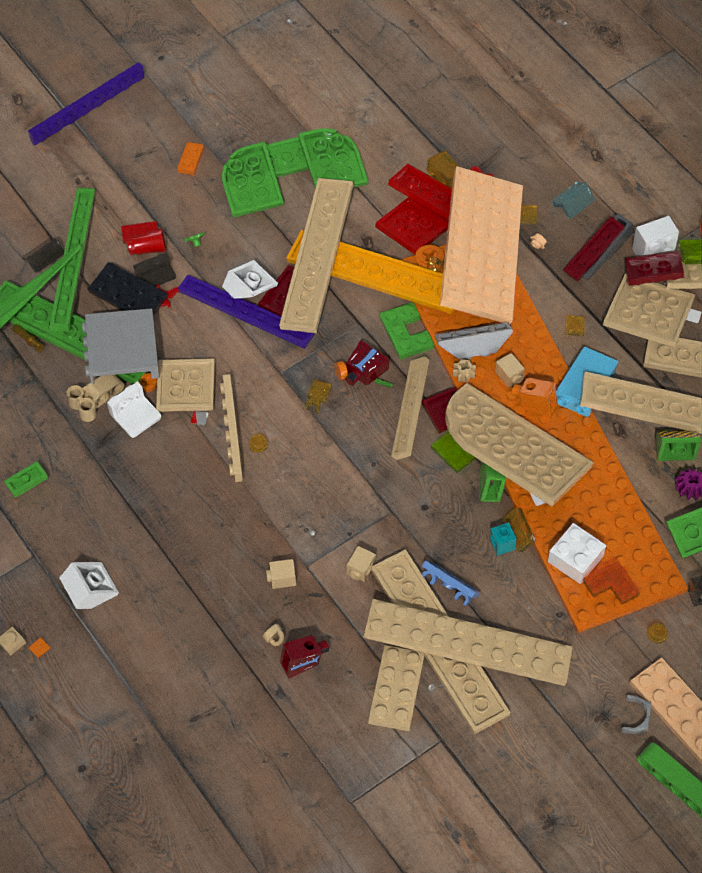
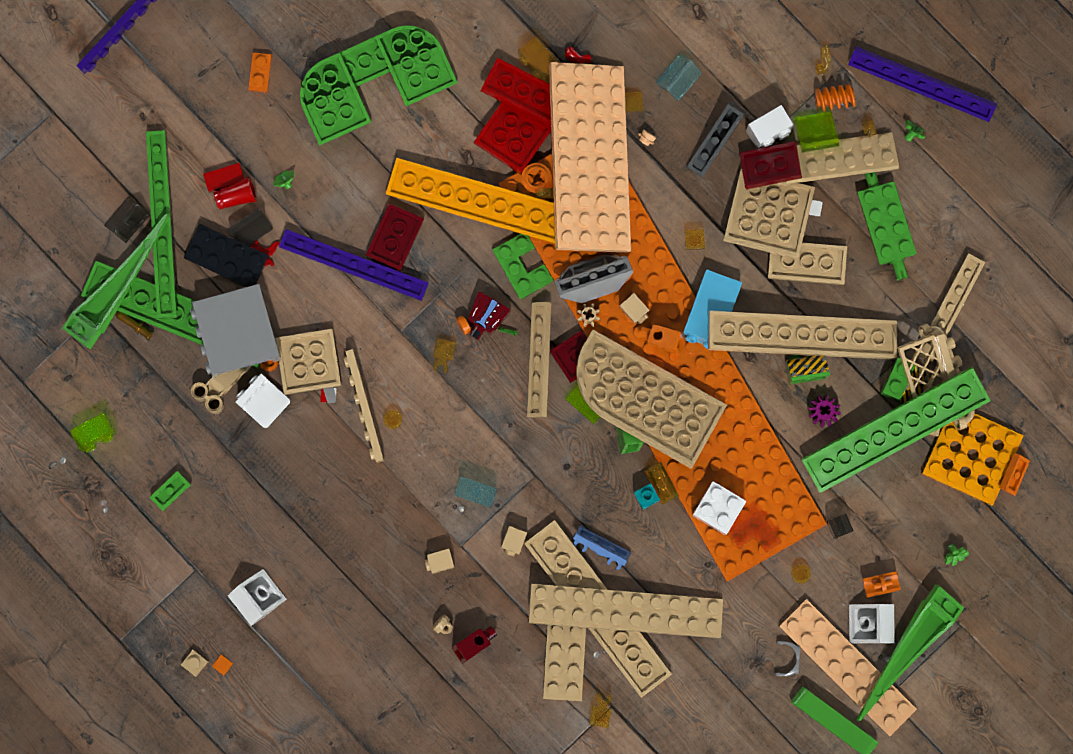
camera: 10 degrees left, 25 degrees up
white slope [222,260,278,298] -> none
tan plate [279,178,354,333] -> none
dark red tile [563,216,625,282] -> none
none -> clear light blue panel [455,476,497,508]
none -> clear yellow plate [589,693,612,728]

